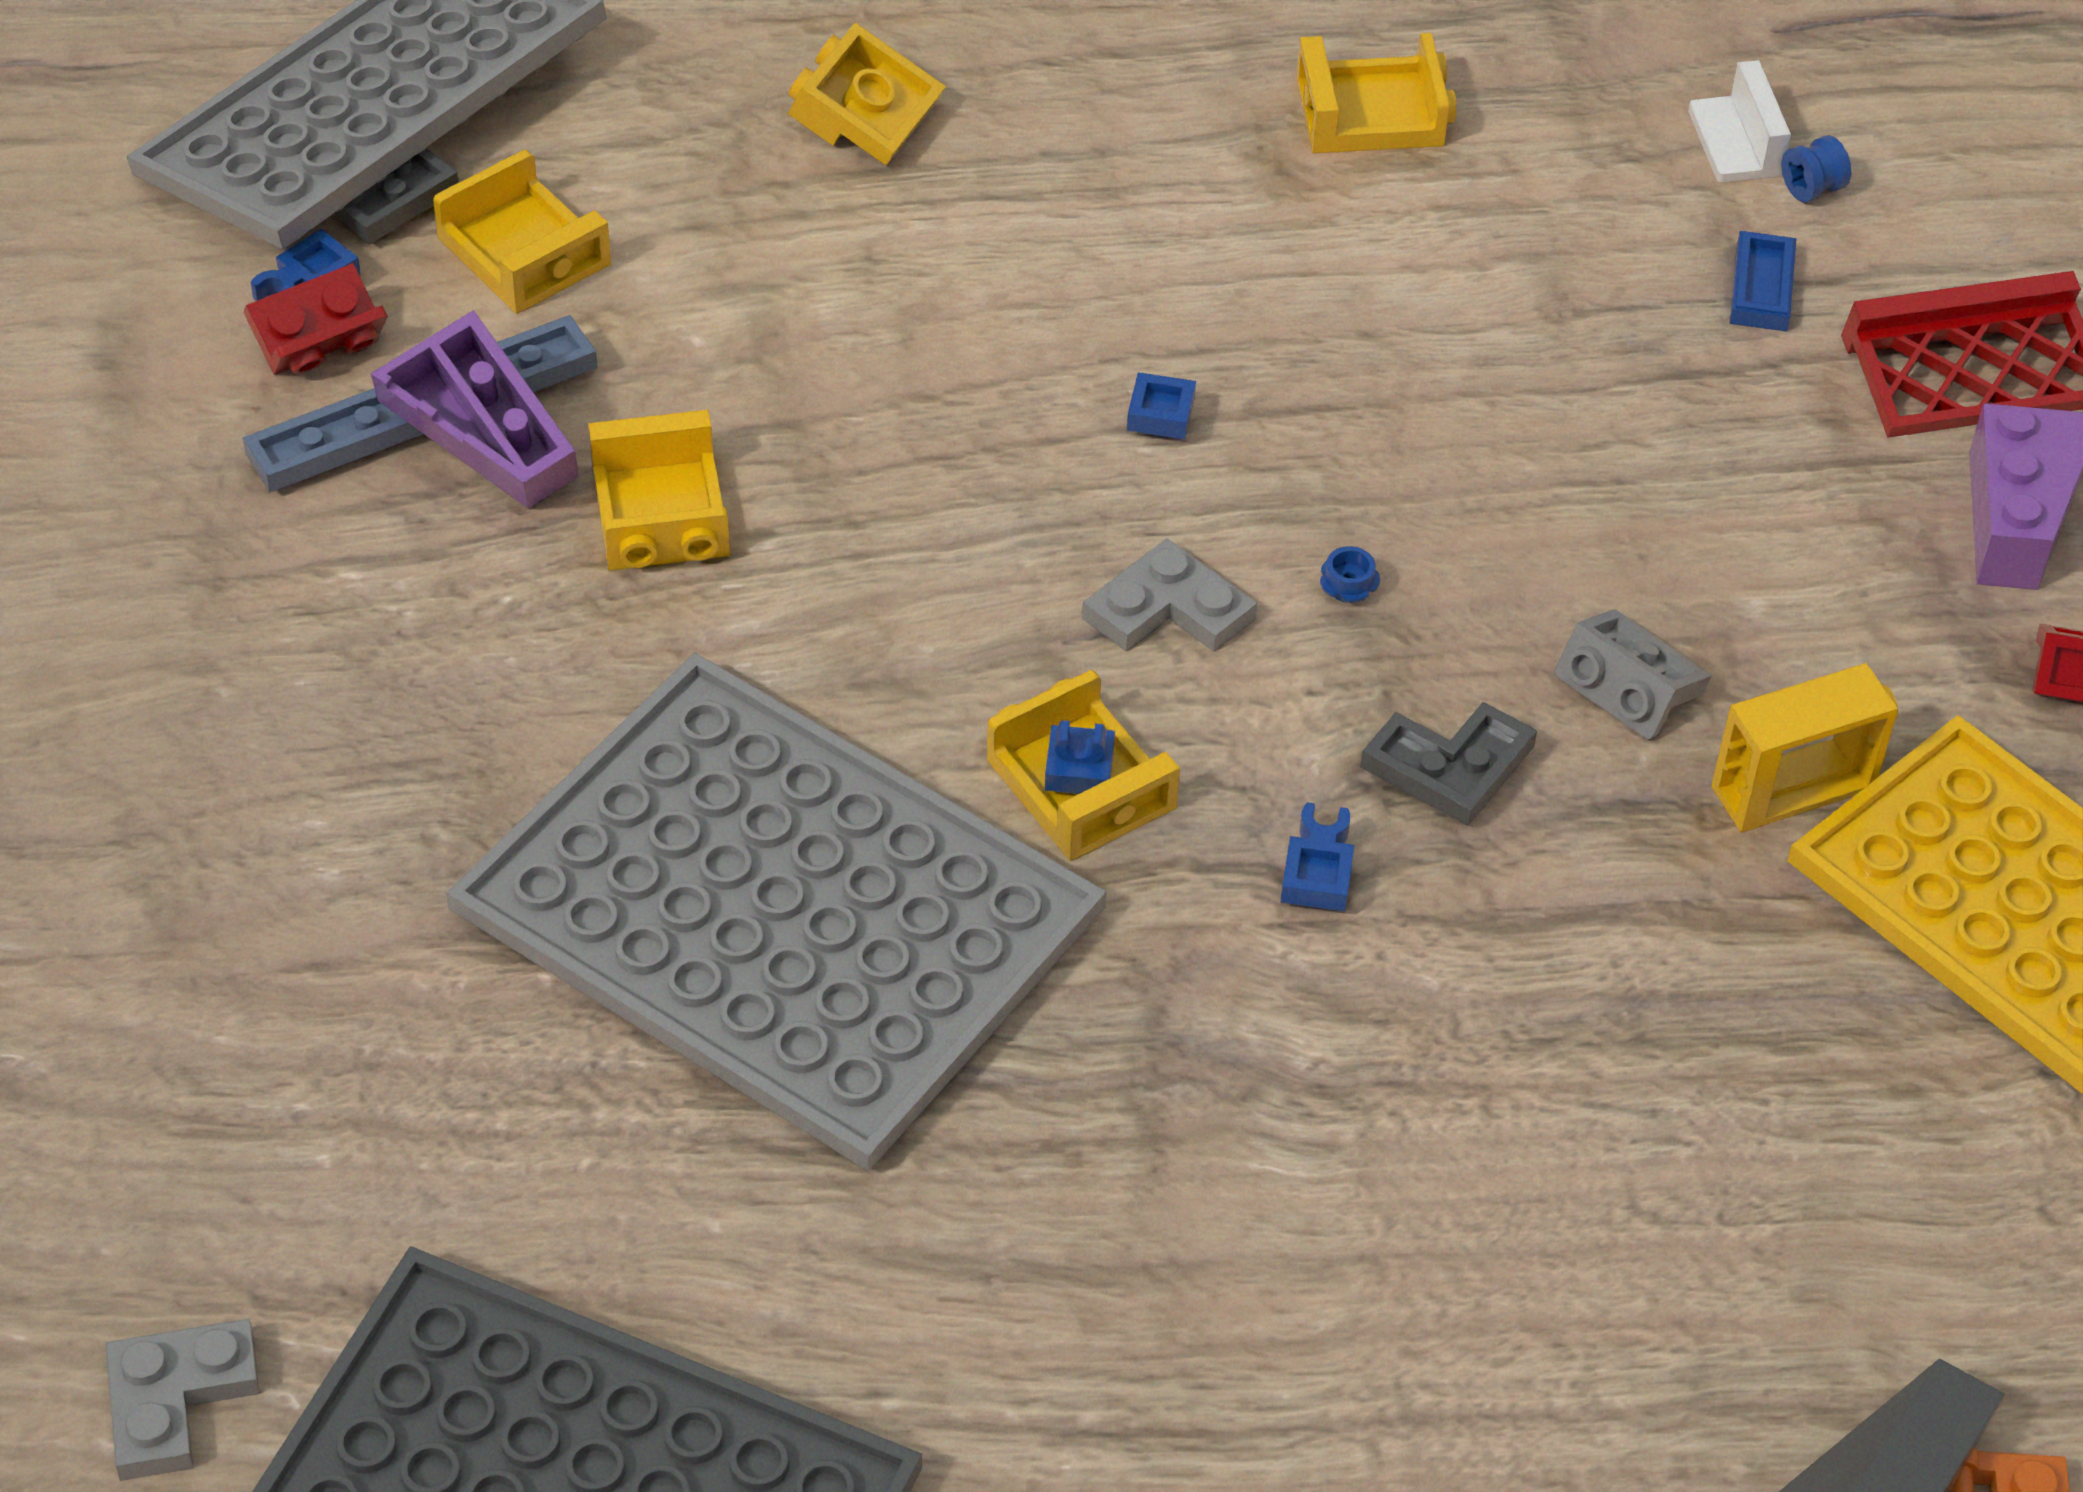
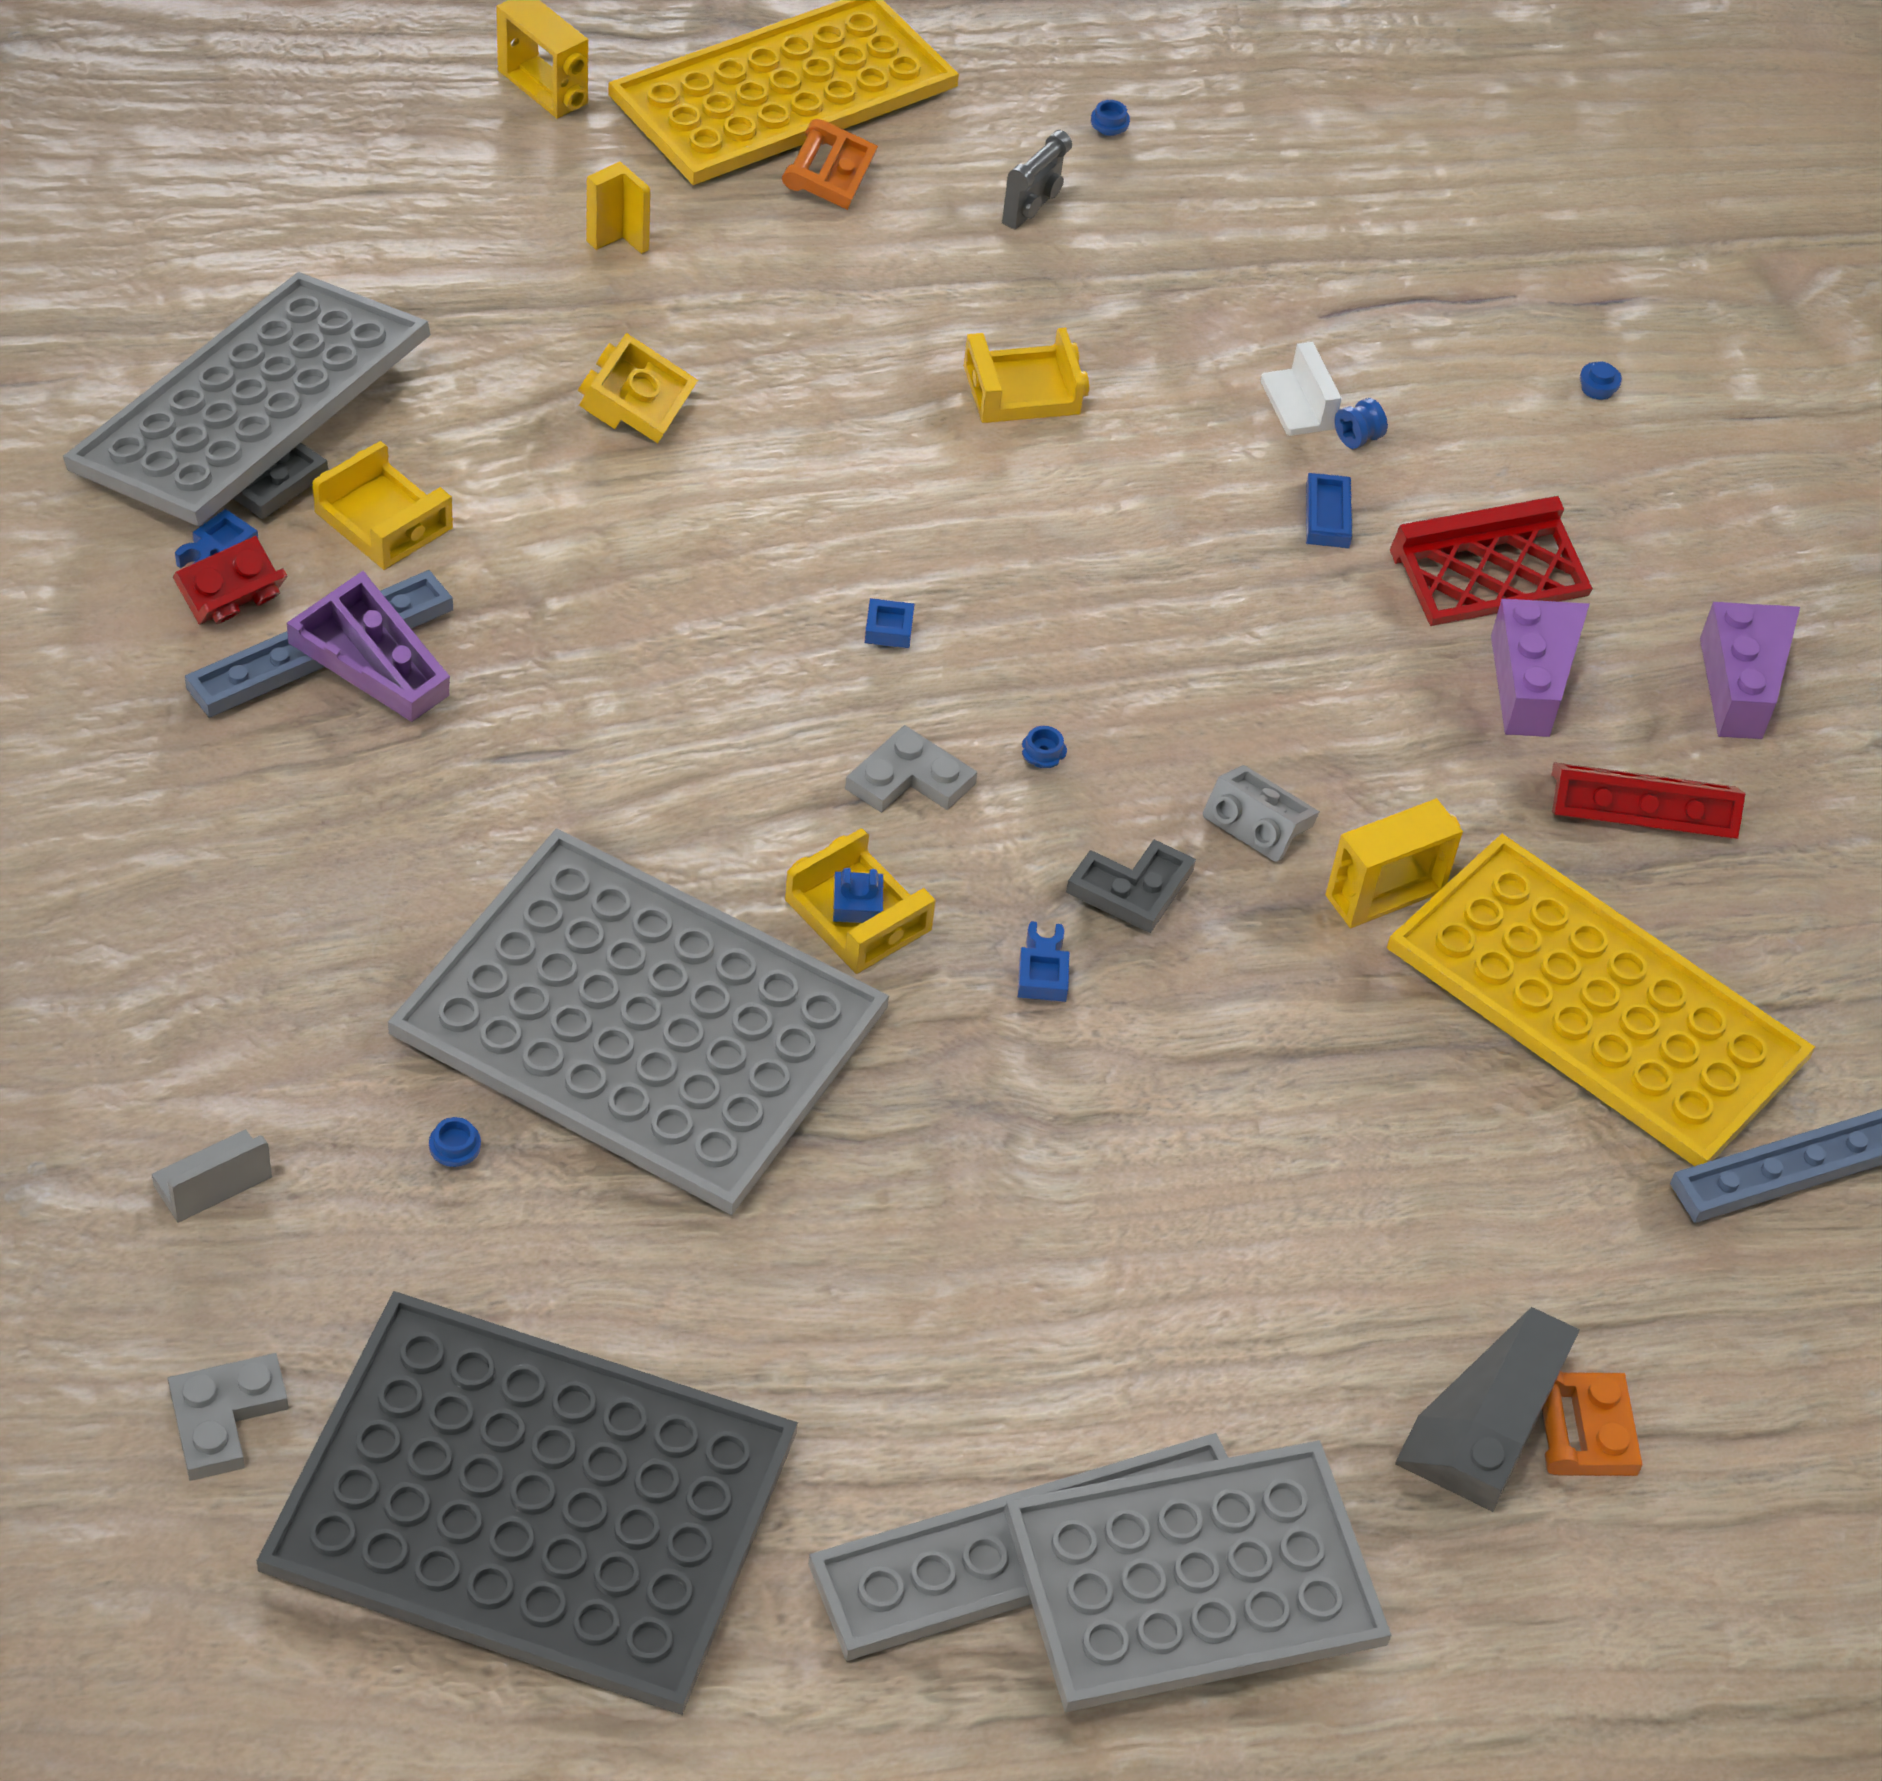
camera: 10 degrees left, 0 degrees up
yellow panel [588,409,730,571] -> none
none -> light grey panel [152,1129,272,1223]
none -> blue plate [429,1117,481,1167]

